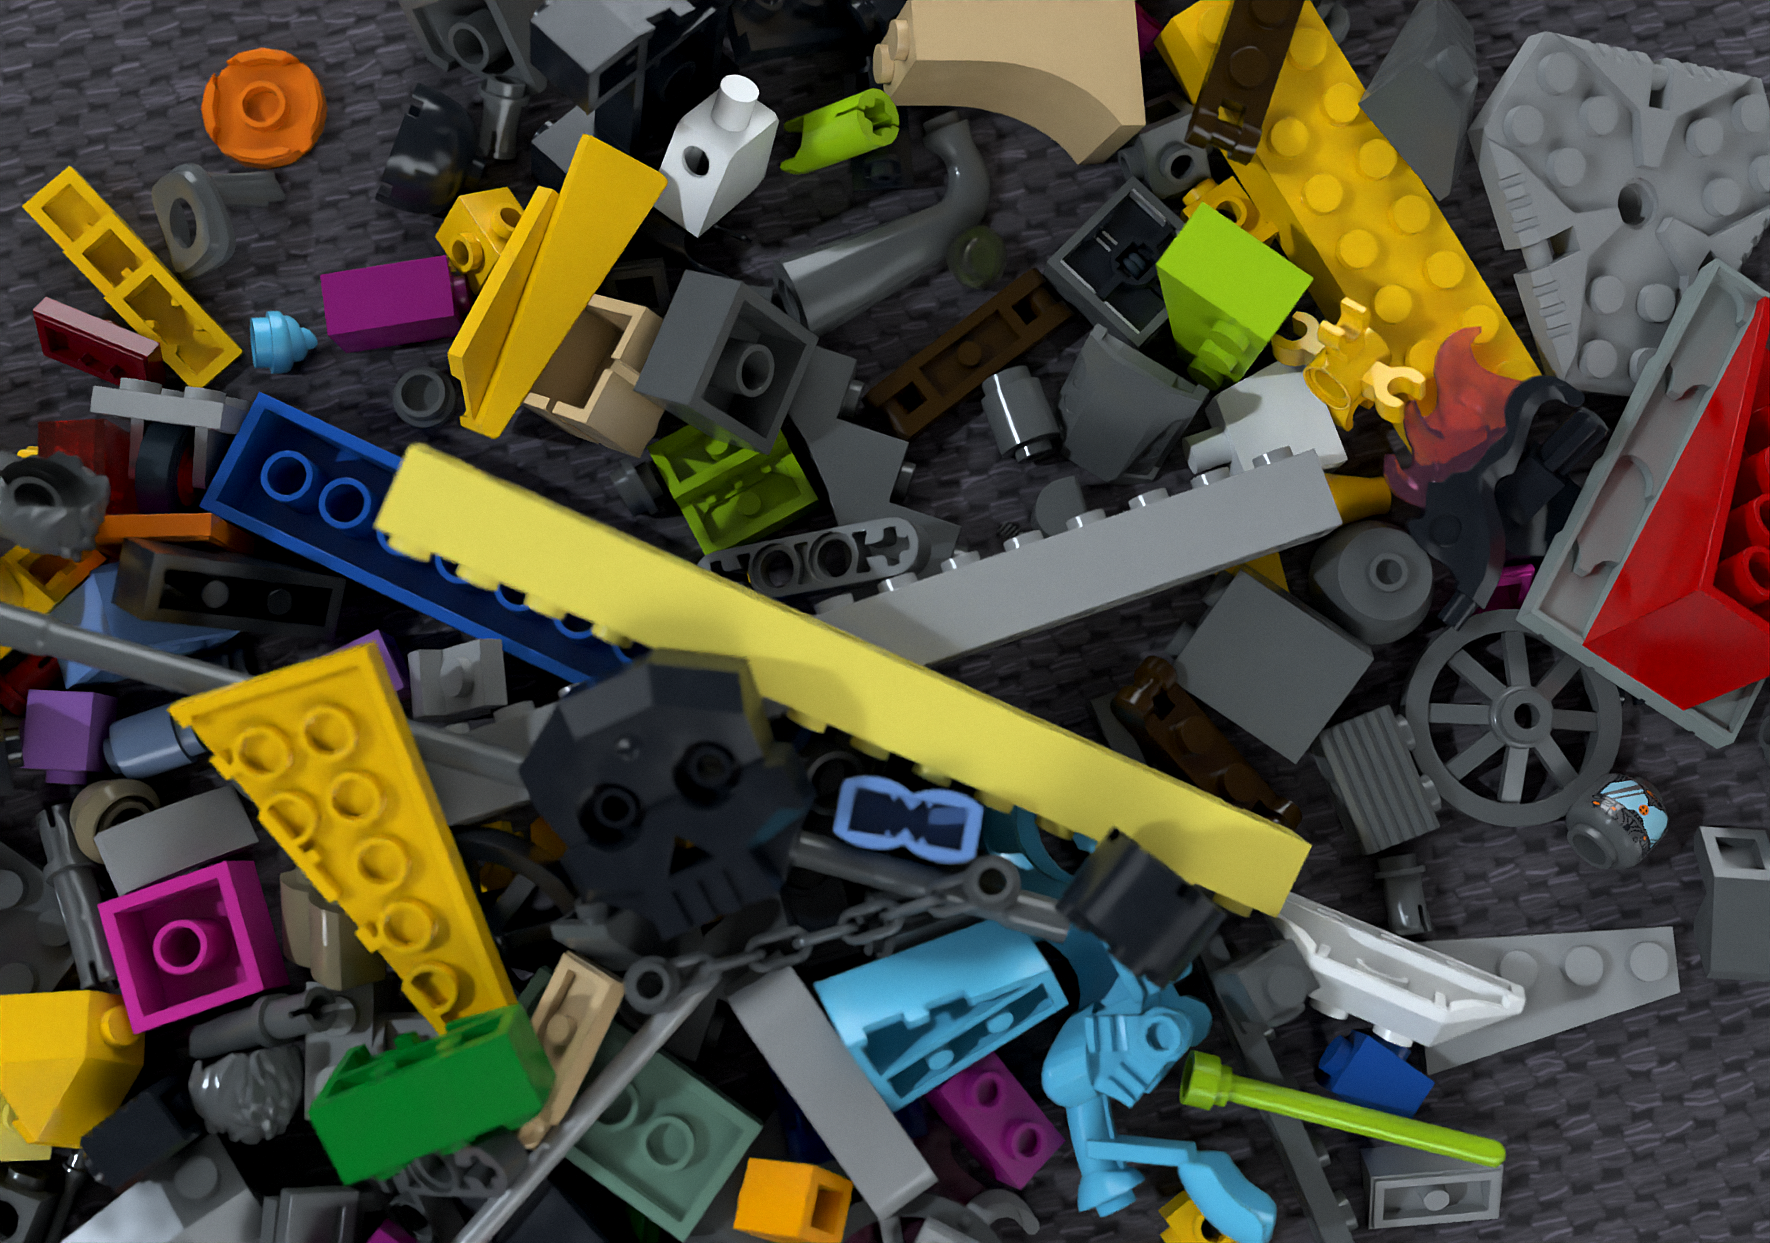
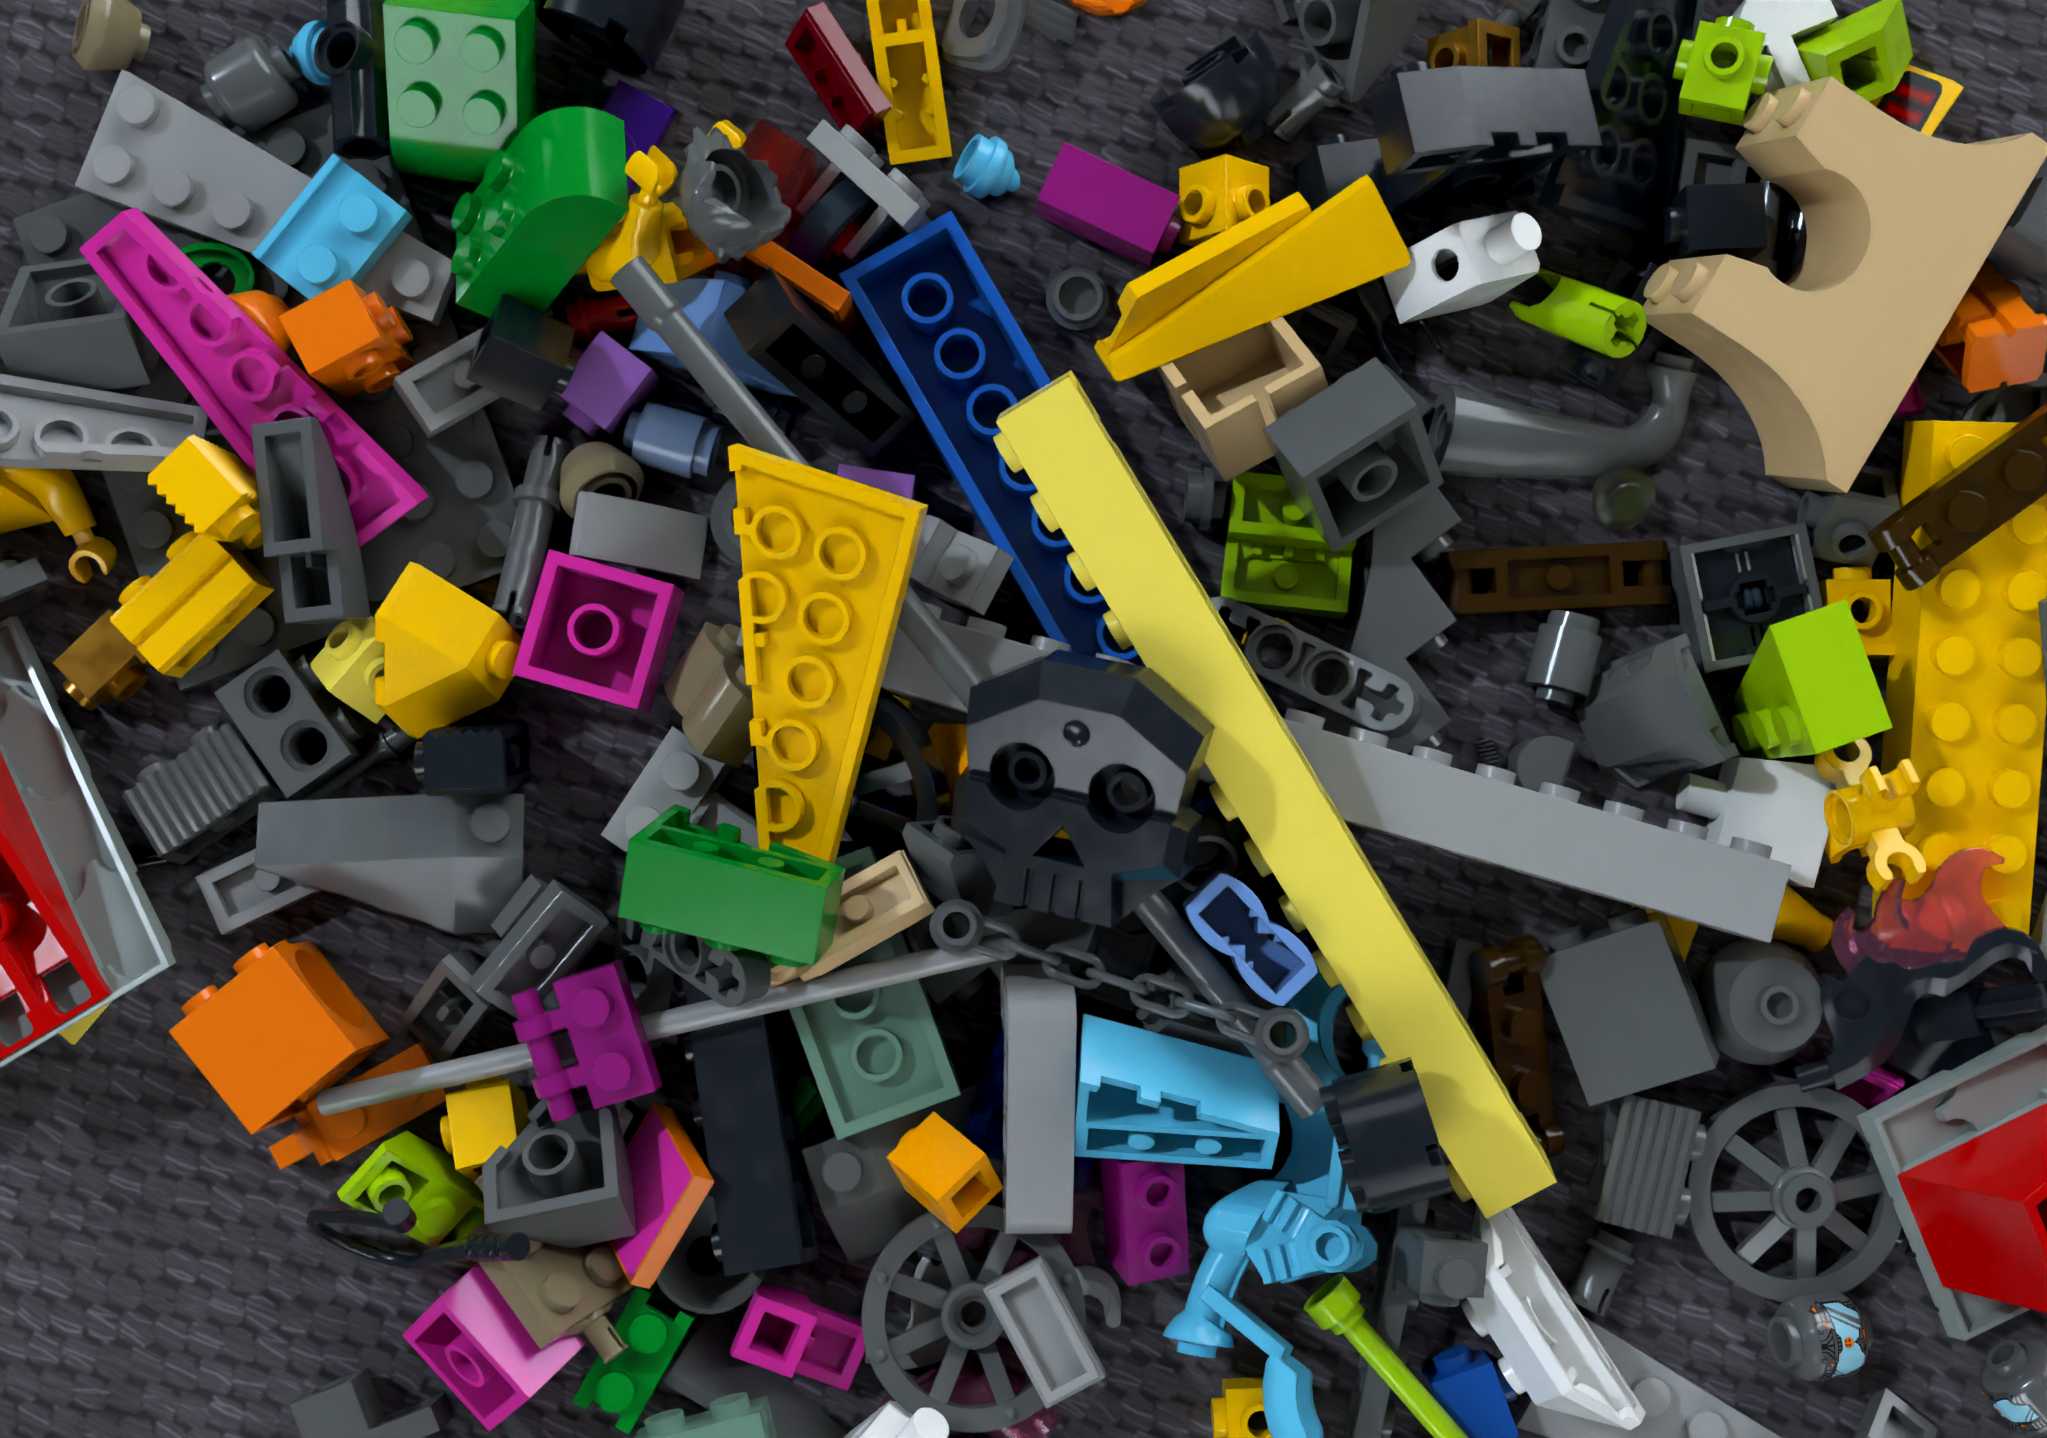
camera: 35 degrees right, 5 degrees up
dark grey pin [174,986,337,1064] -> none
dark grey hair [188,1044,305,1144] -> none

